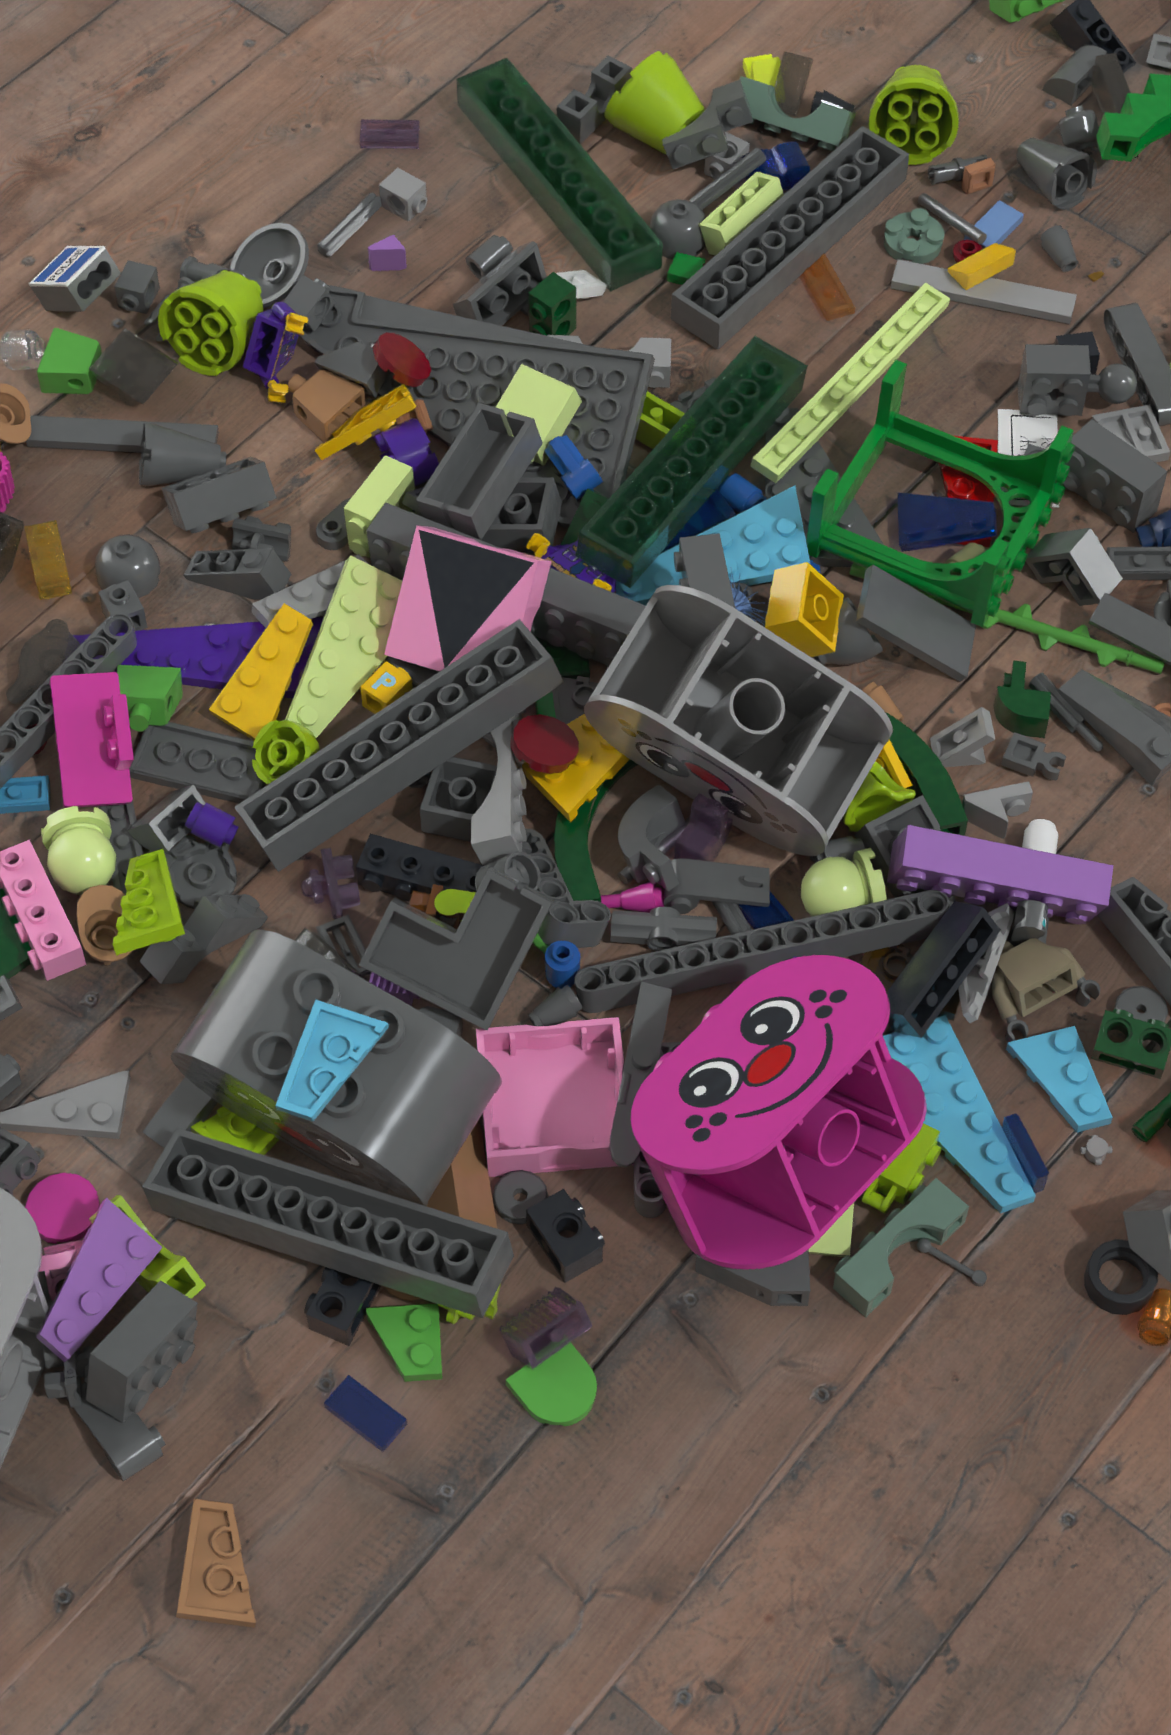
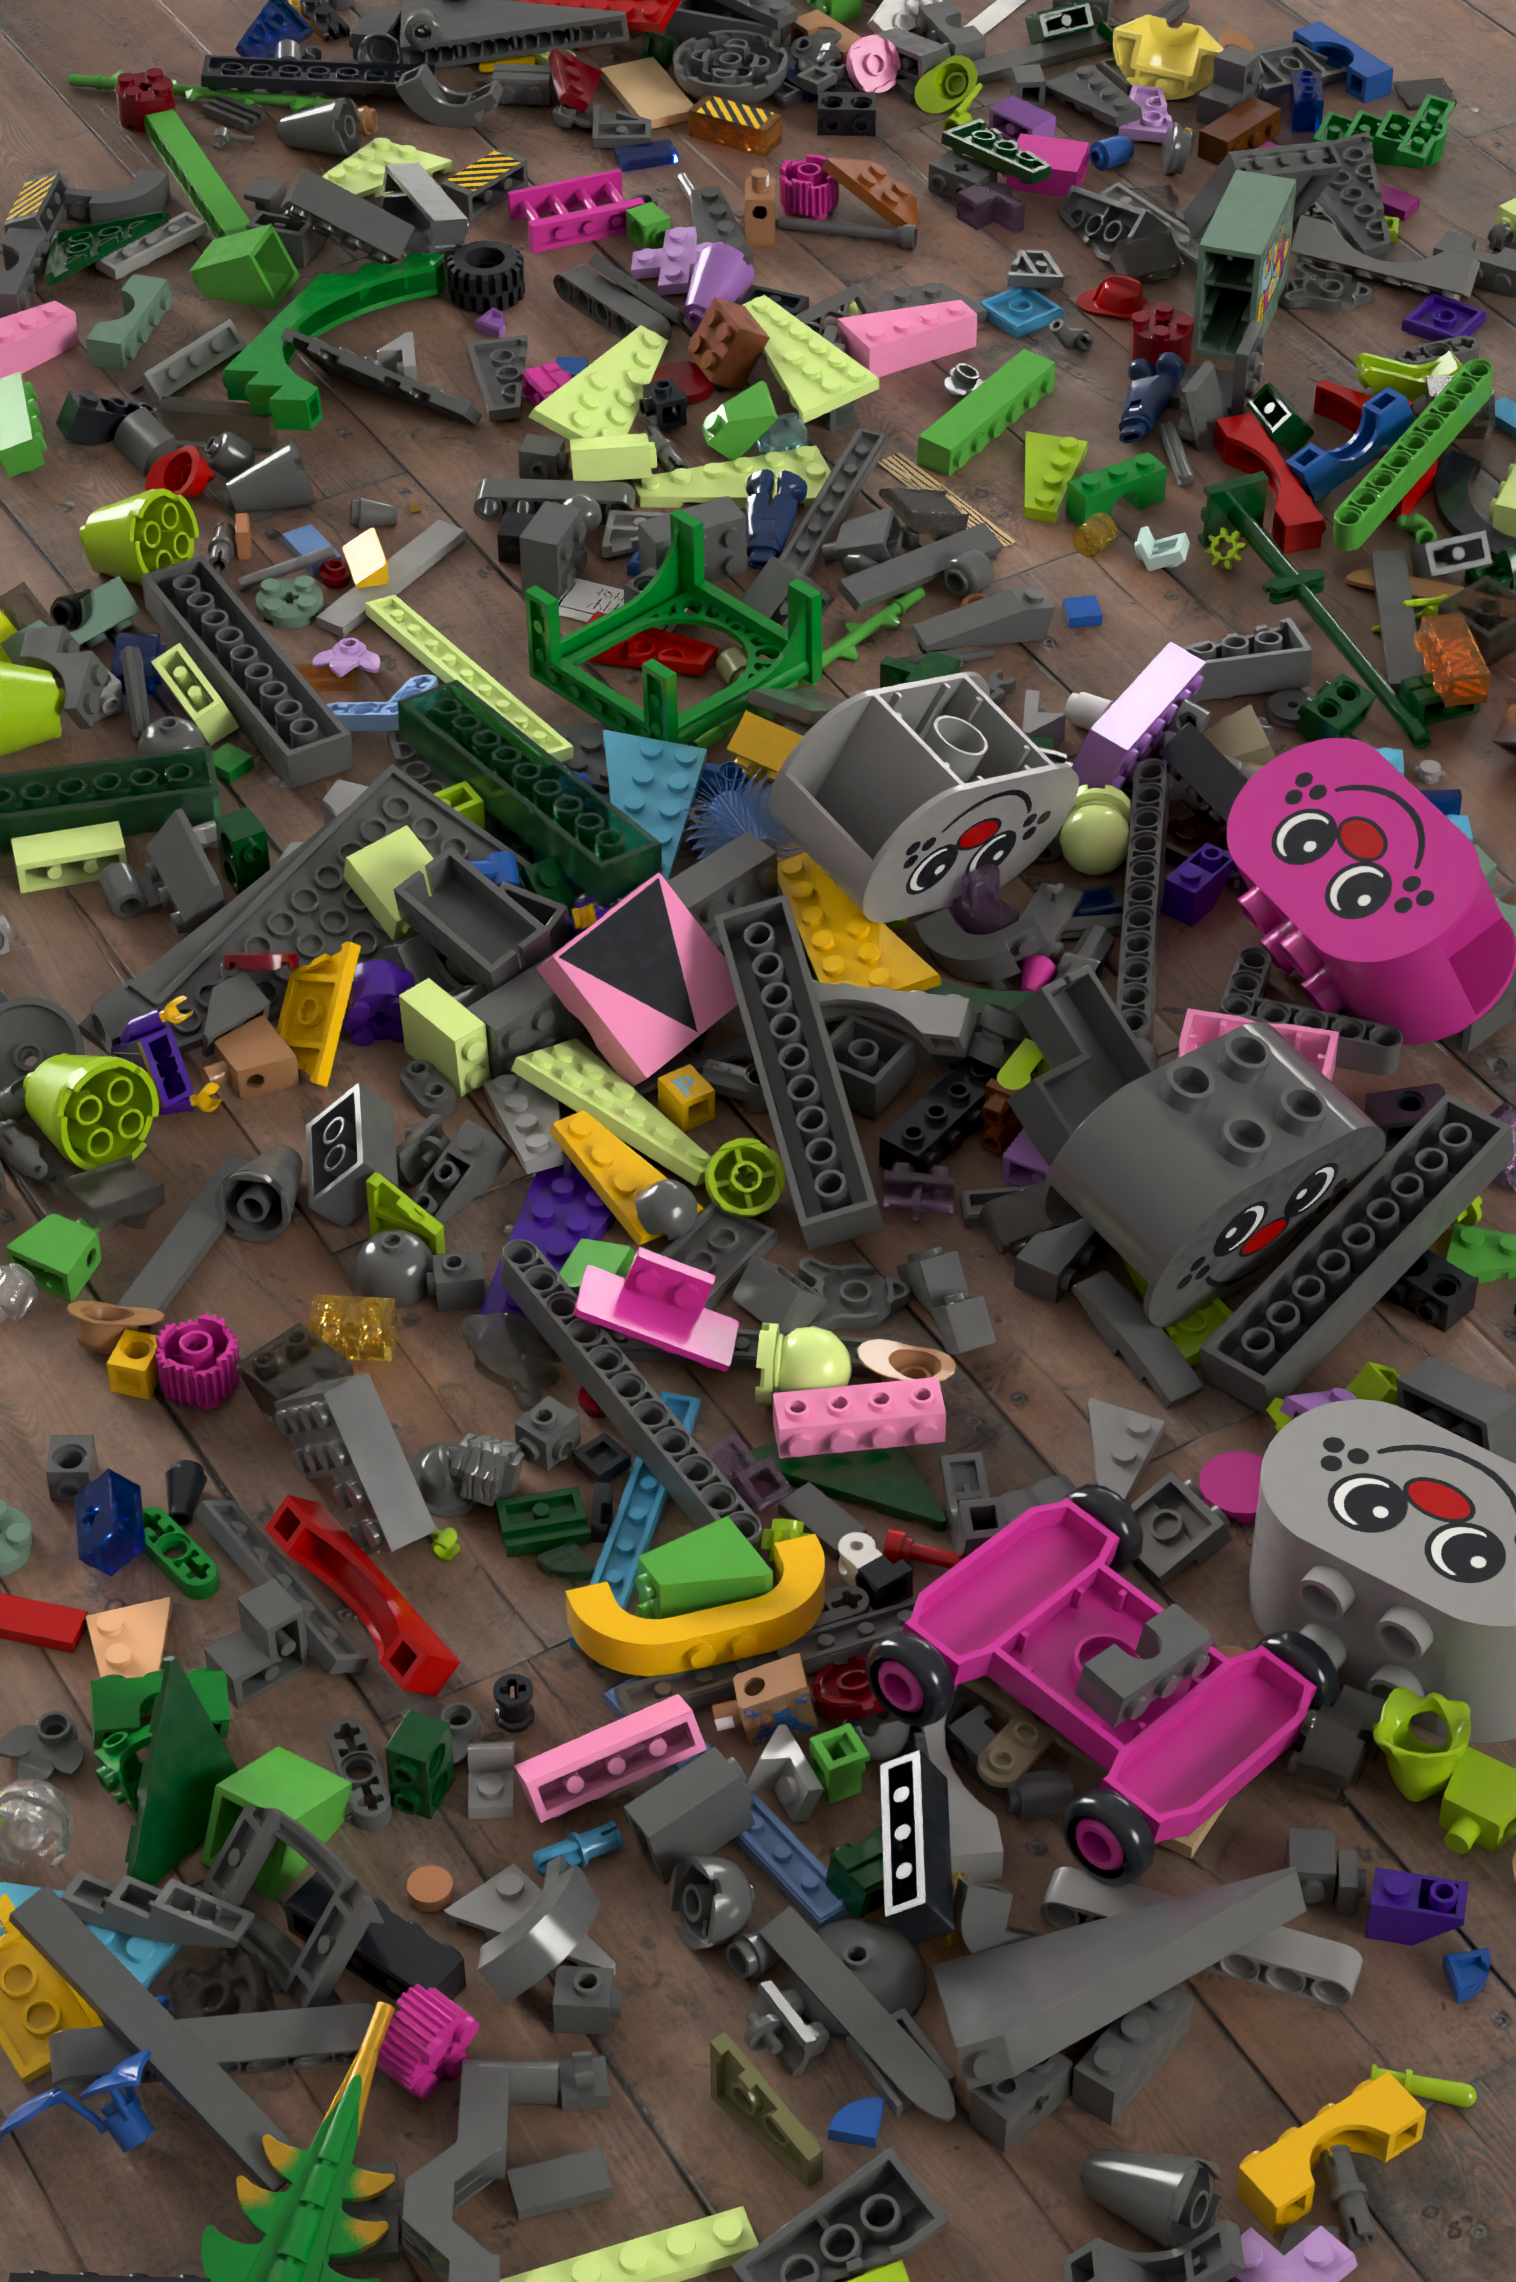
camera: 70 degrees left, 15 degrees down
lime wing [112,849,185,955] -> none
dark purple brick [185,802,239,848] -> none
medium azure wing [275,999,389,1121] -> none
medium lavender slope [368,235,406,271] -> none
dark red tile [510,714,579,774] -> none
dark grey piece [609,982,672,1168] -> none
dark grey brick [674,533,736,609] -> none
clear blue wing [898,492,997,552] -> none
none -> yellowish green brick [11,821,127,893]
none -> red piece [145,445,215,499]
none -> lavender plate [312,638,381,678]
none -> light blue beam [327,674,440,731]
none -> lime wing [366,1172,446,1255]
none -> dark grey hair [635,1179,698,1240]

